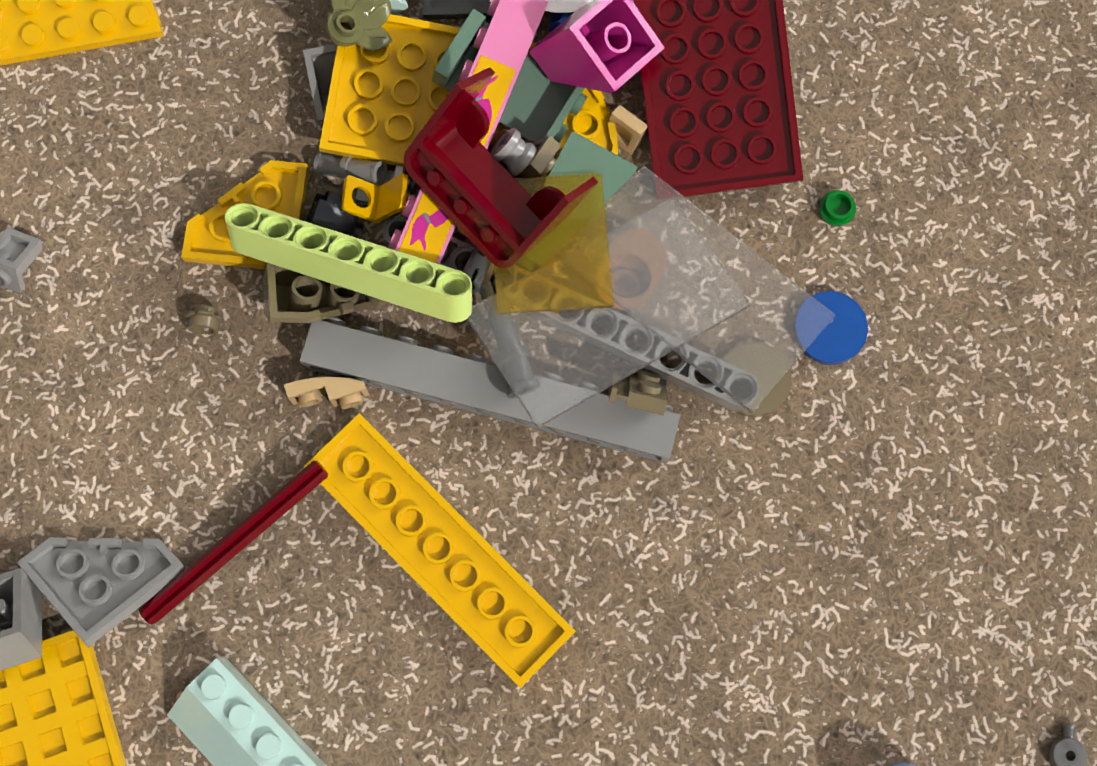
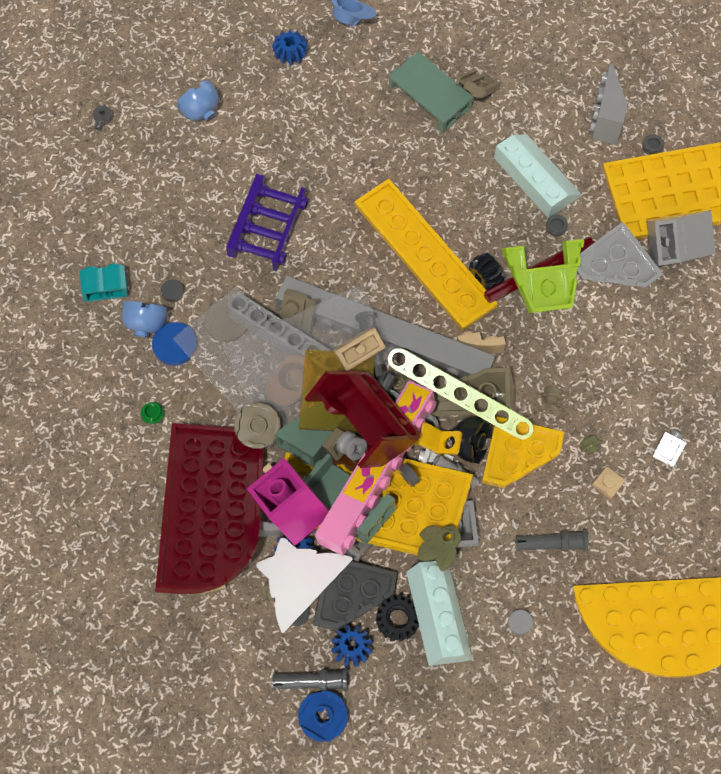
camera: 170 degrees left, 10 degrees down
none -> teal brick [79,263,128,302]
none -> medium blue cylinder [121,301,167,337]
none -> dark grey tile [161,279,184,302]
none -> dark purple fence [226,173,309,271]
none -> dark tan tile [234,402,281,449]
none -> tan slope [332,327,386,371]
none -> dark grey tile [399,463,420,487]
none -> black gear [469,253,505,290]
none -> lime wing [502,239,584,313]
none -> dark grey pin [515,530,589,552]
none -> dark grey tile [546,215,568,237]
none -> olive plate [580,435,602,455]
none -> tan plate [592,467,626,500]

